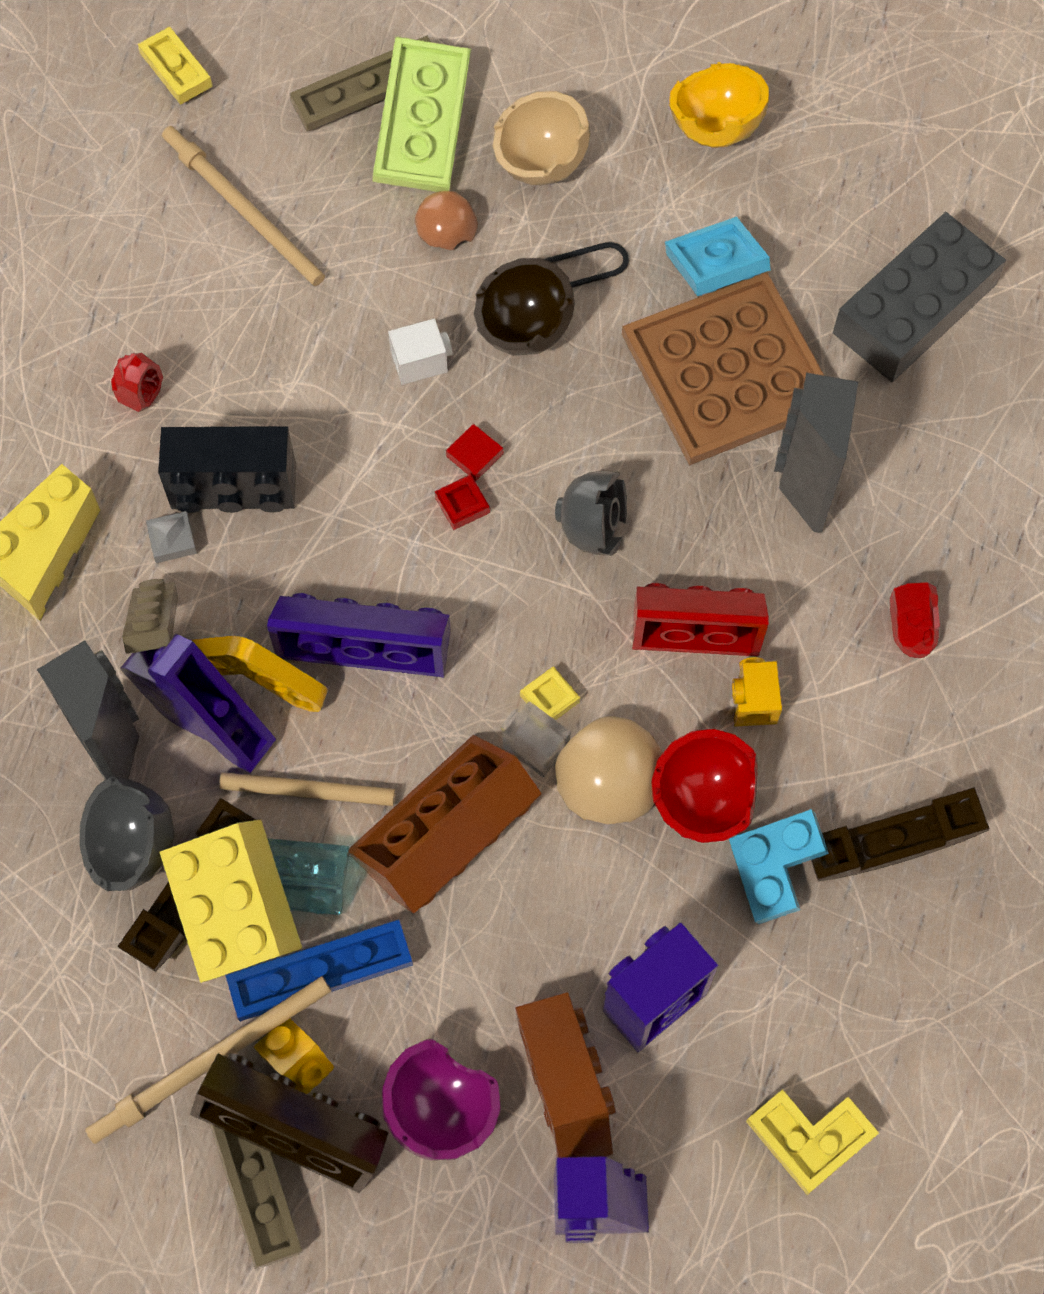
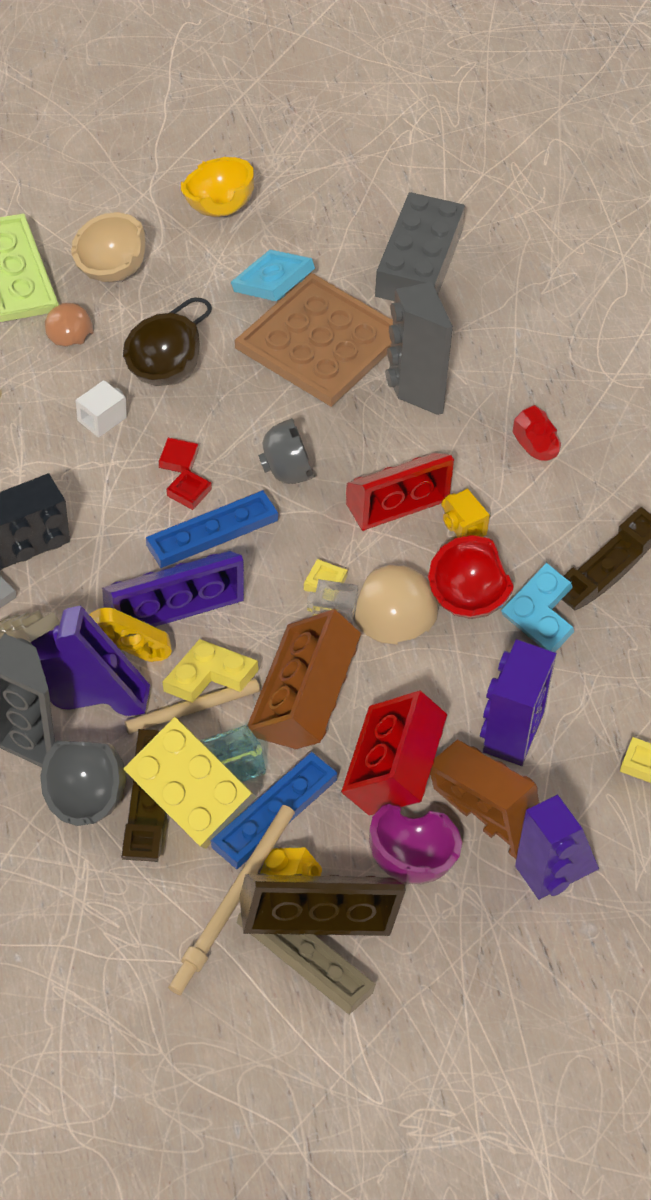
camera: 30 degrees left, 15 degrees down
none -> blue plate [146,490,278,568]
none -> light yellow plate [162,639,259,703]
none -> red brick [341,690,448,816]

